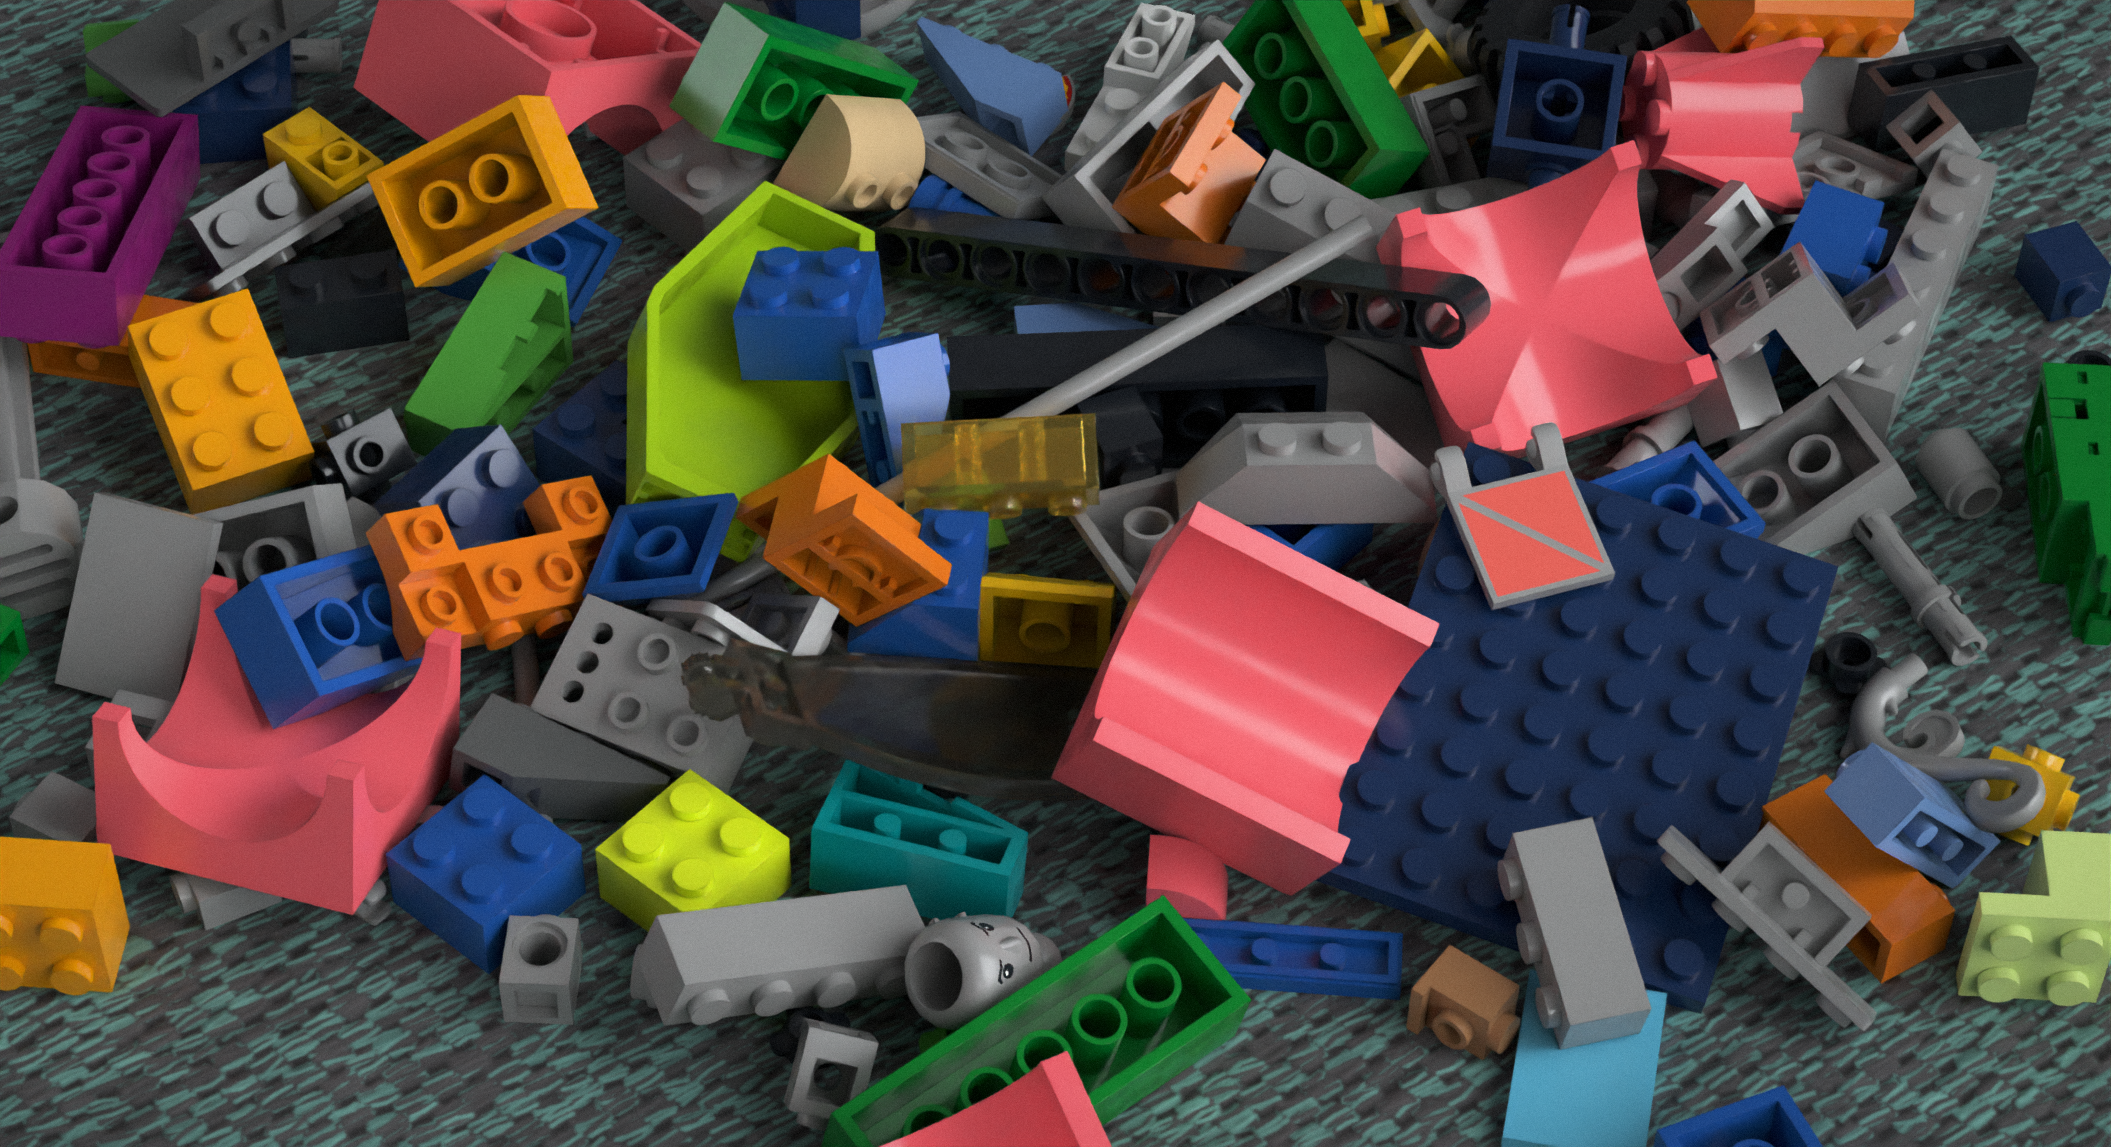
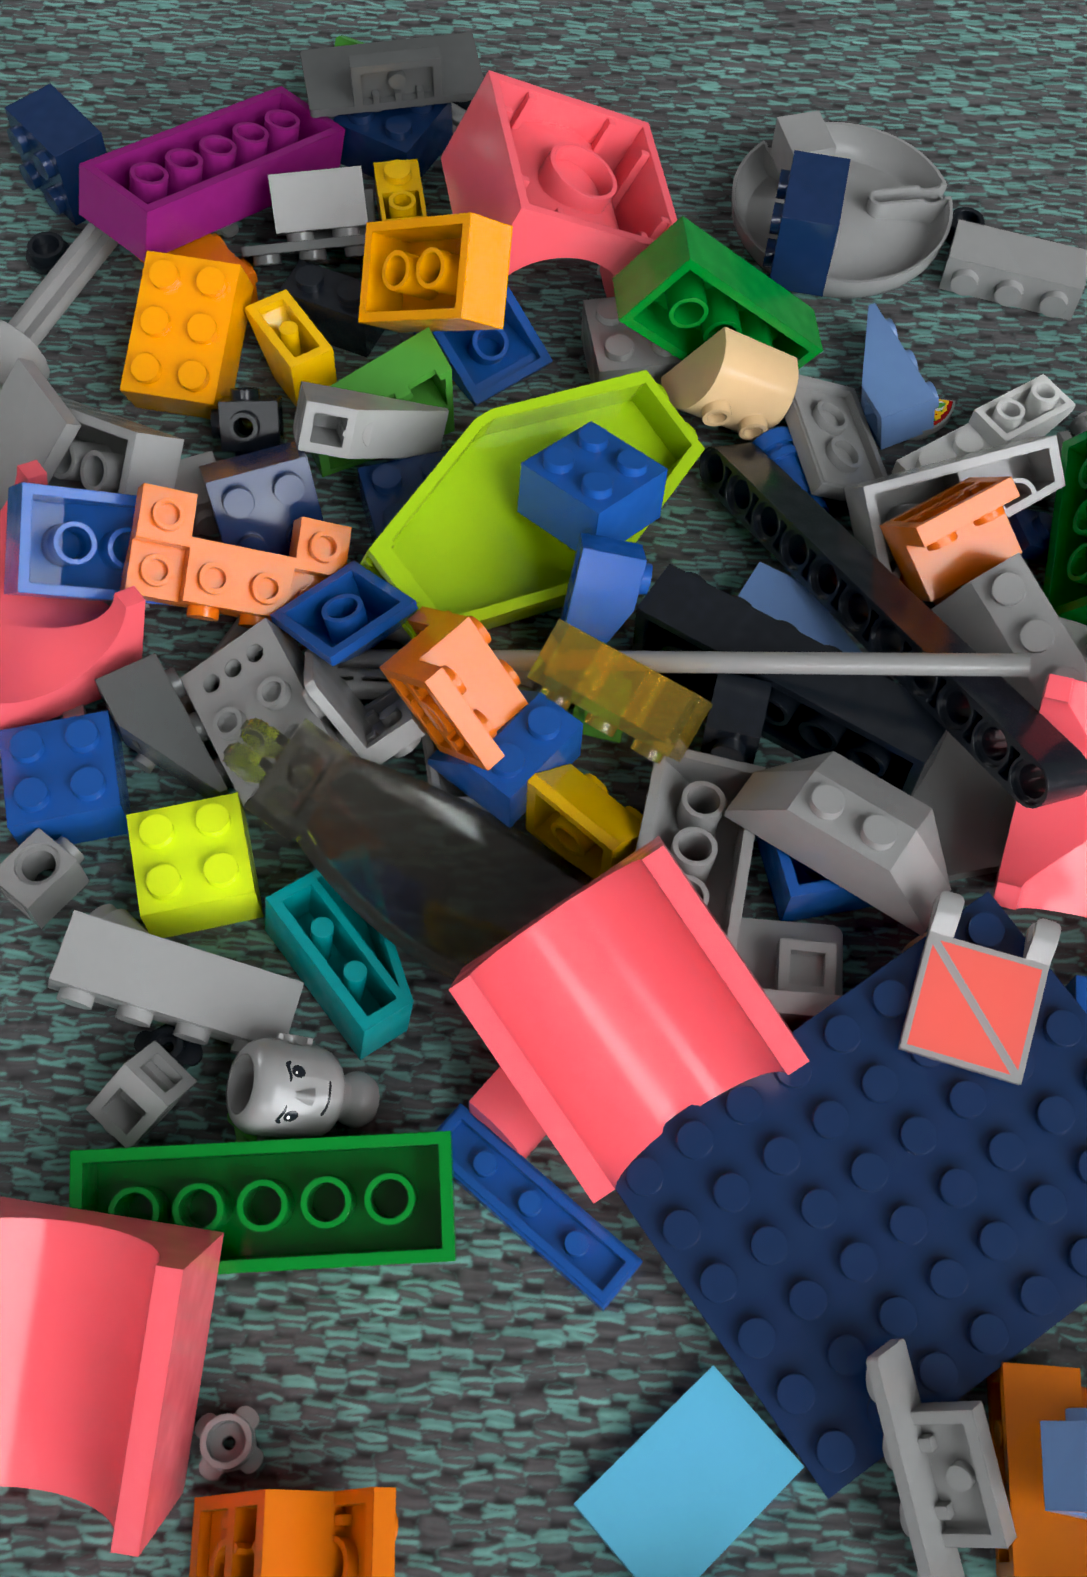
camera: 35 degrees right, 15 degrees up
medium nougat brick [1406,945,1521,1060] -> none
light grey brick [1498,817,1652,1050] -> none
none -> yellow slope [244,289,337,407]
none -> light grey brick [268,166,368,242]
none -> light grey slope [292,381,449,459]

